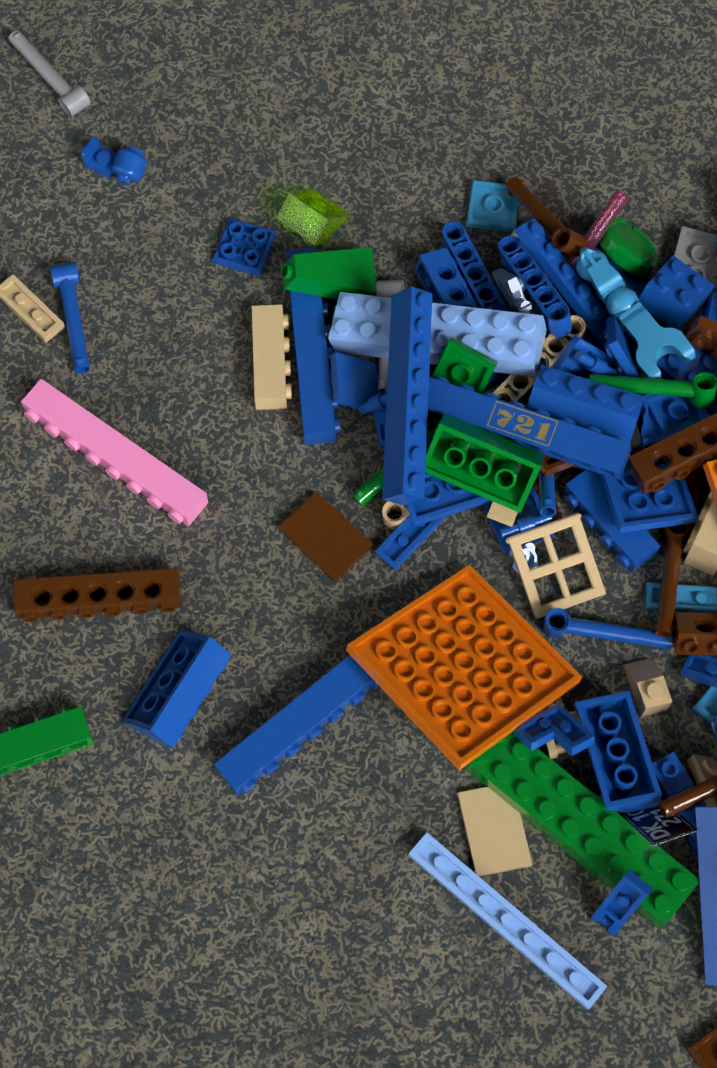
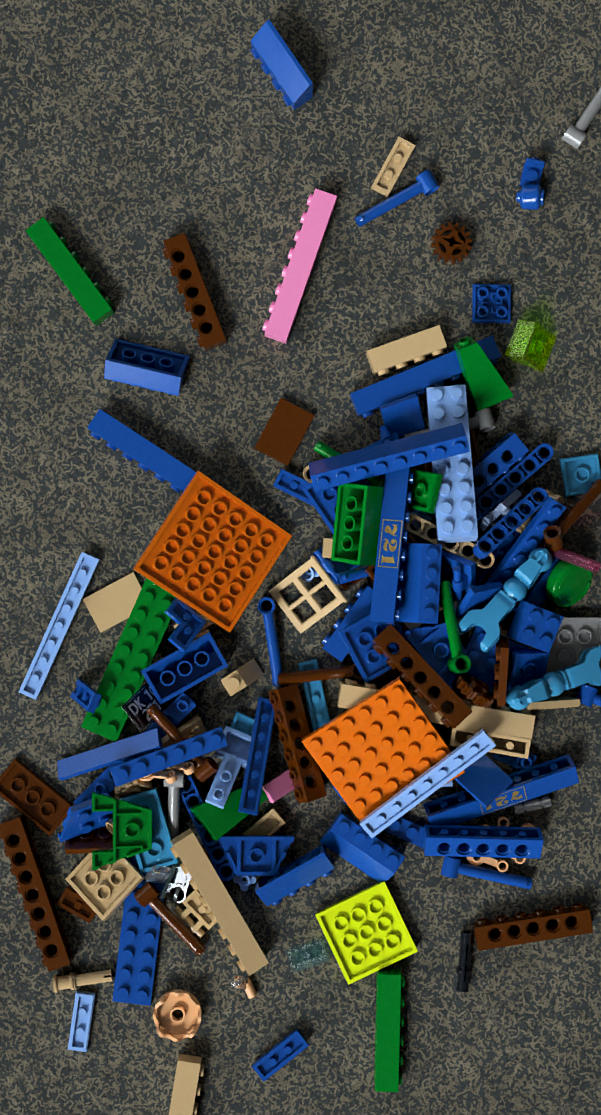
camera: 75 degrees right, 20 degrees up
none -> reddish brown gear [430,222,473,265]

